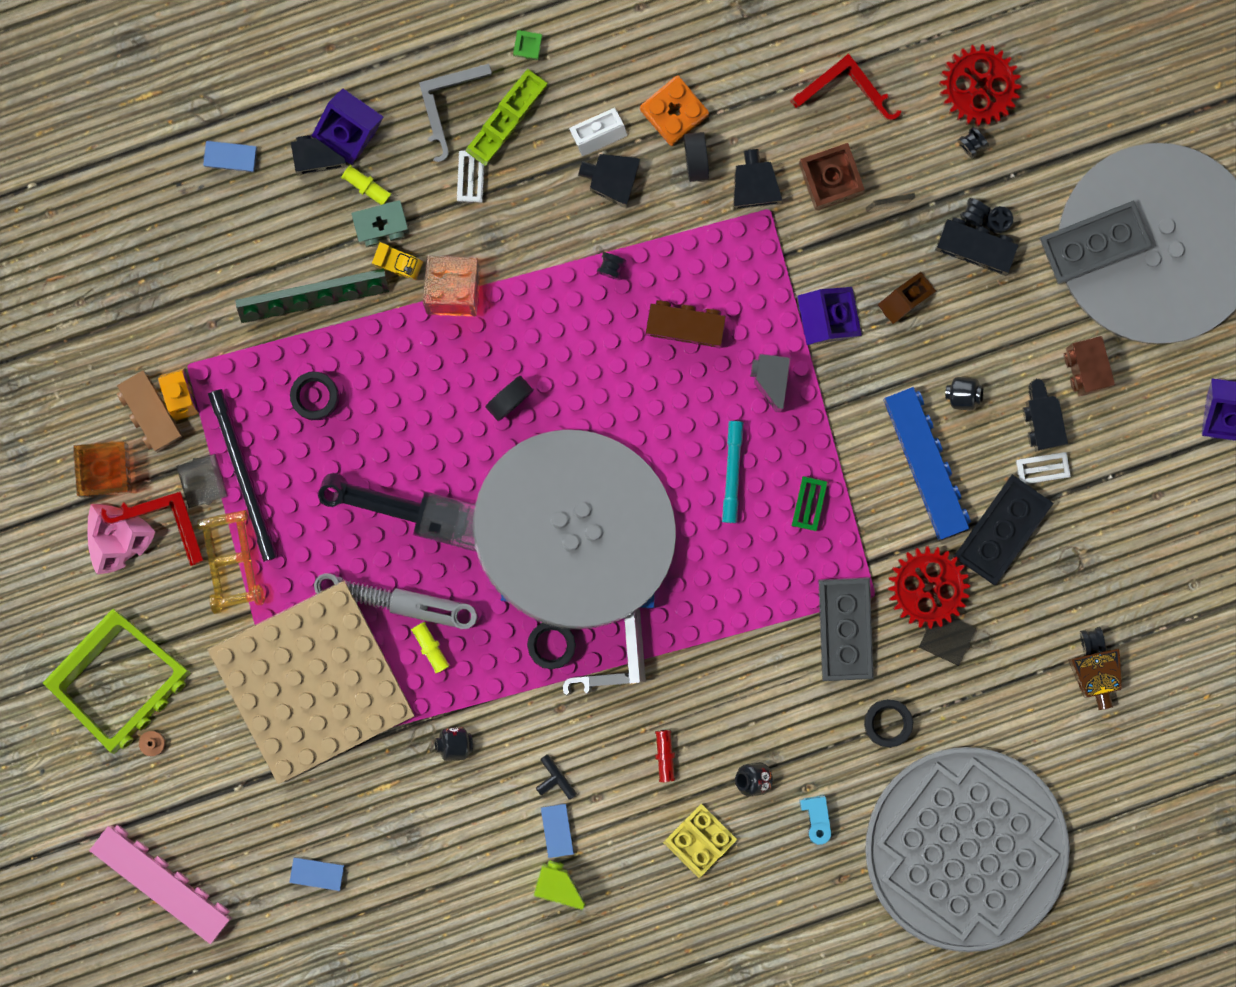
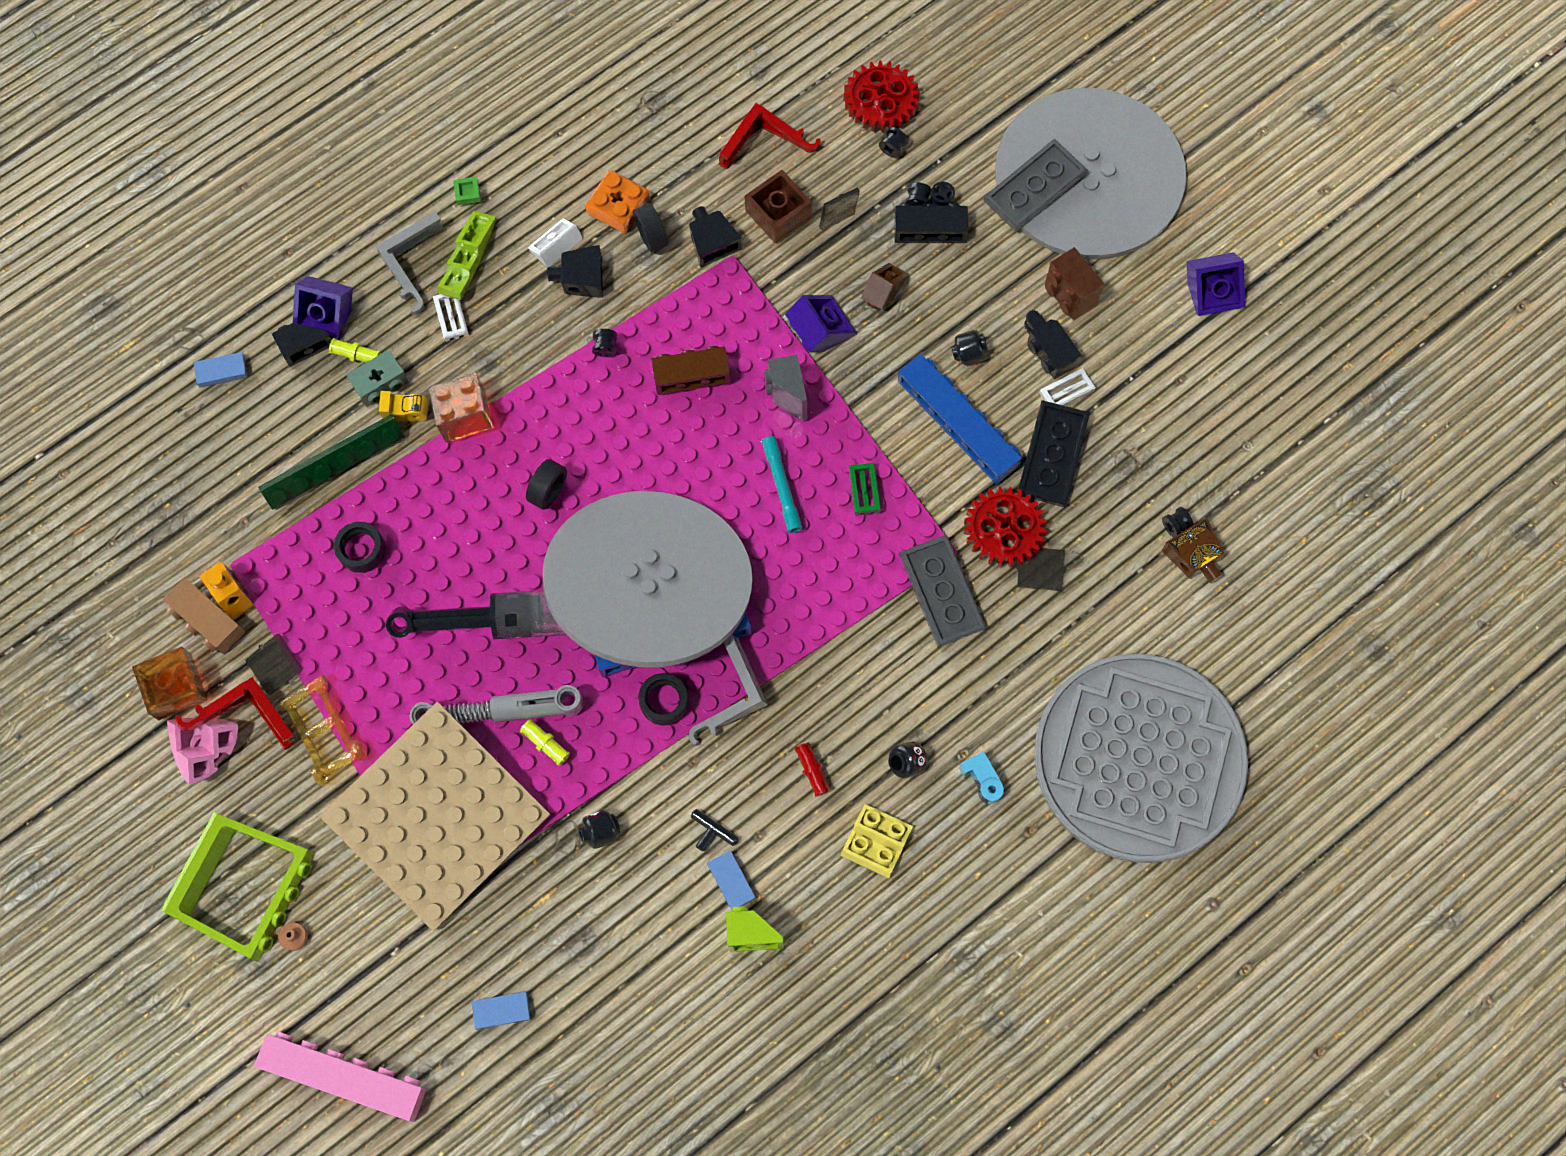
camera: 15 degrees left, 15 degrees down
black piece [208,389,278,562] -> none
black tyre [864,699,913,748] -> none

